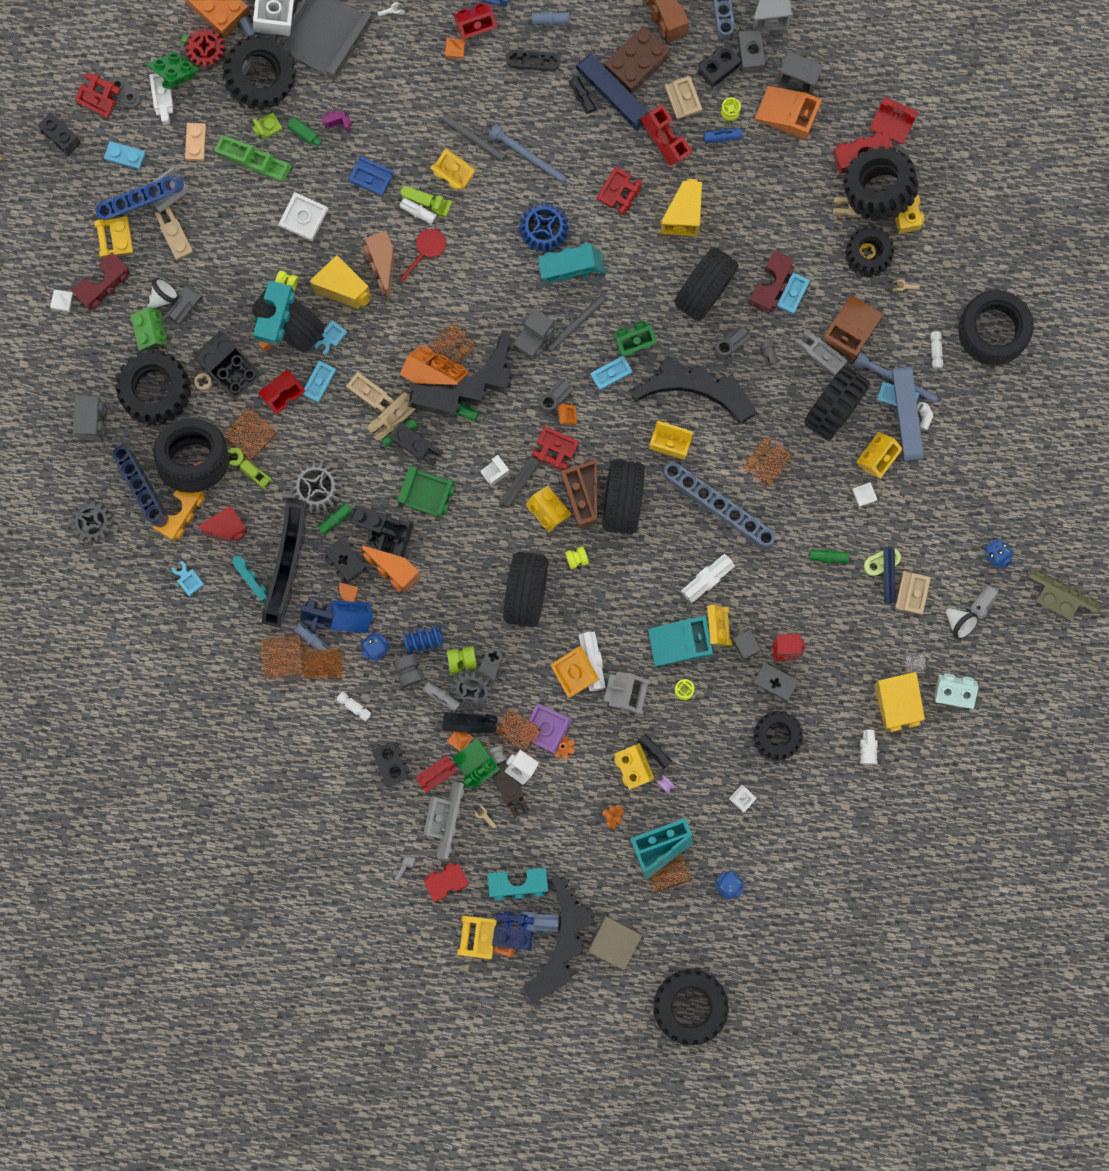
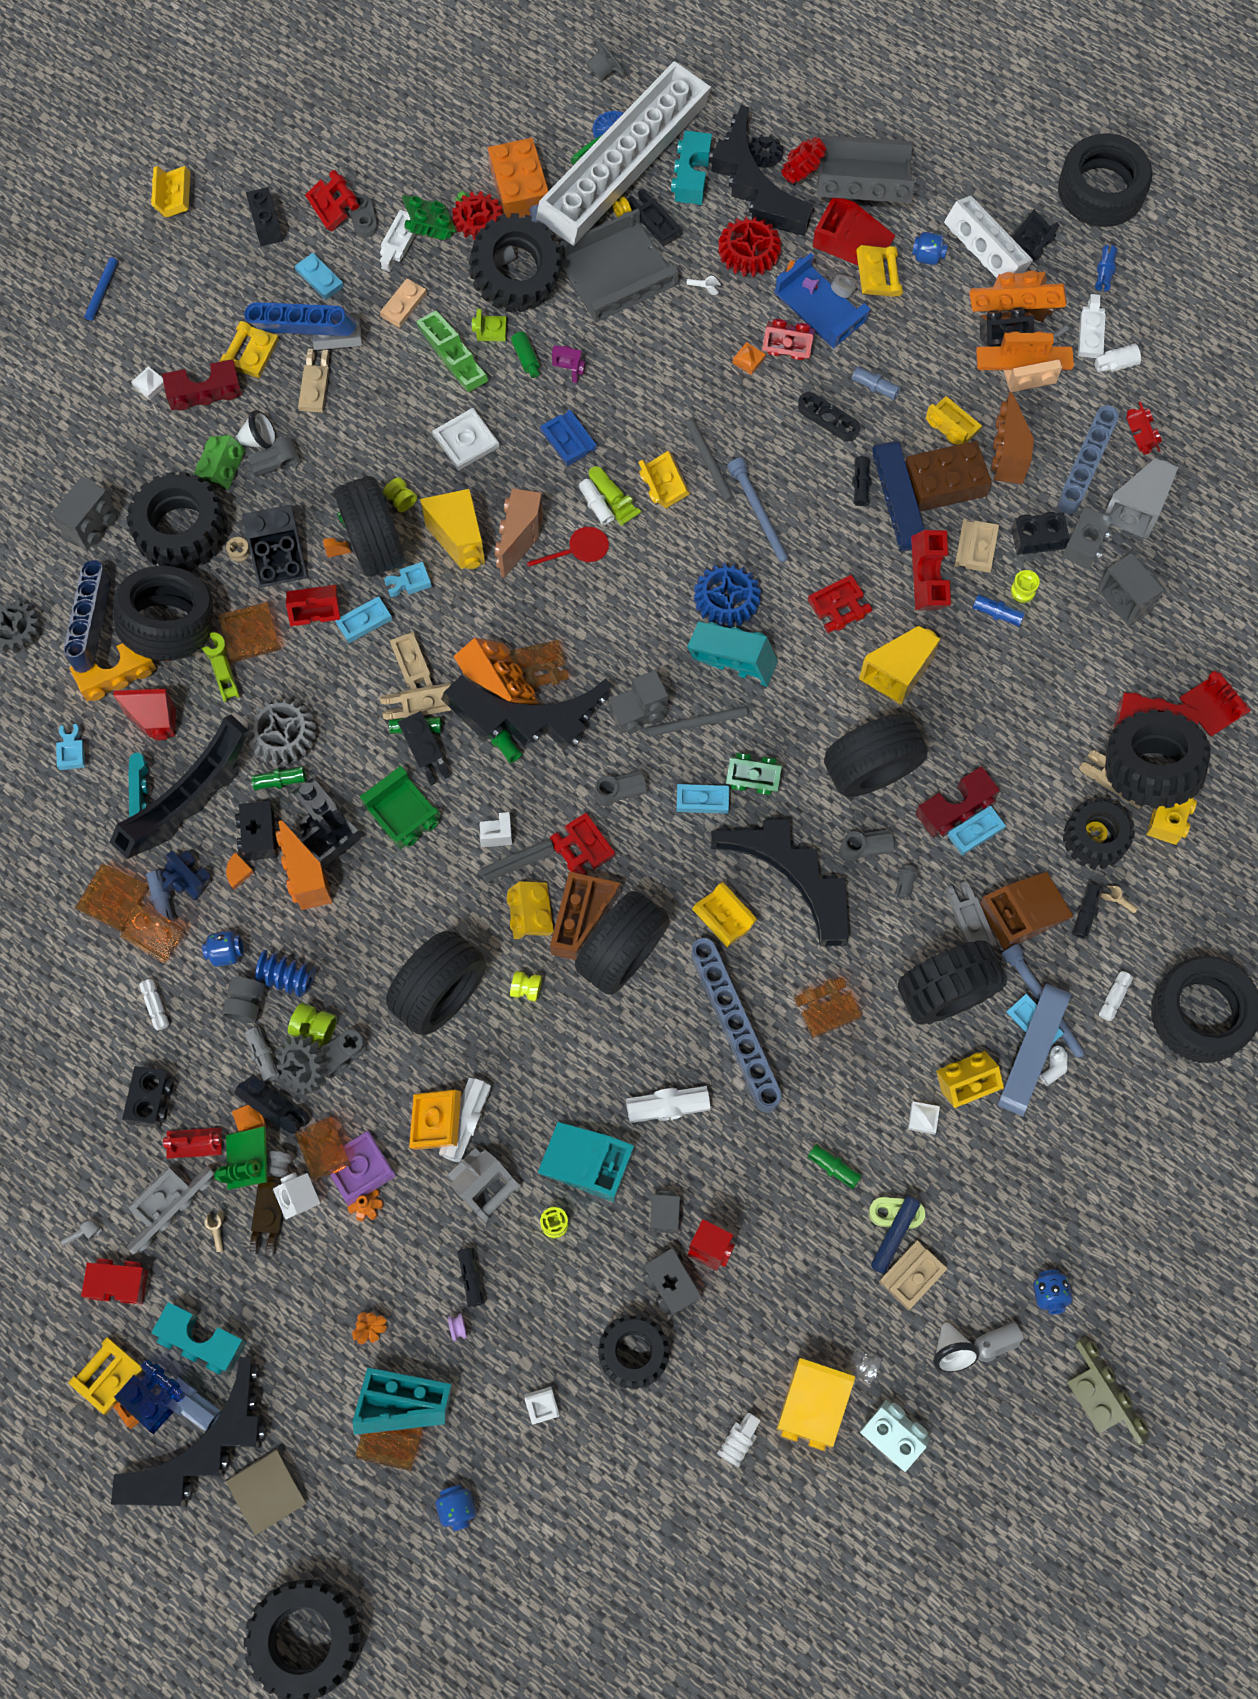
camera: 30 degrees right, 10 degrees down
teal arch [253,280,295,346] -> none
blue panel [330,600,373,633] -> none
orange tile [558,404,577,425] -> none
yellow brick [614,743,655,790] -> none
yellow plate [707,605,733,647] -> none
orange slope [754,86,822,140] -> none
none -> yellow bracket [925,396,982,445]
none -> black pin [1072,884,1103,939]

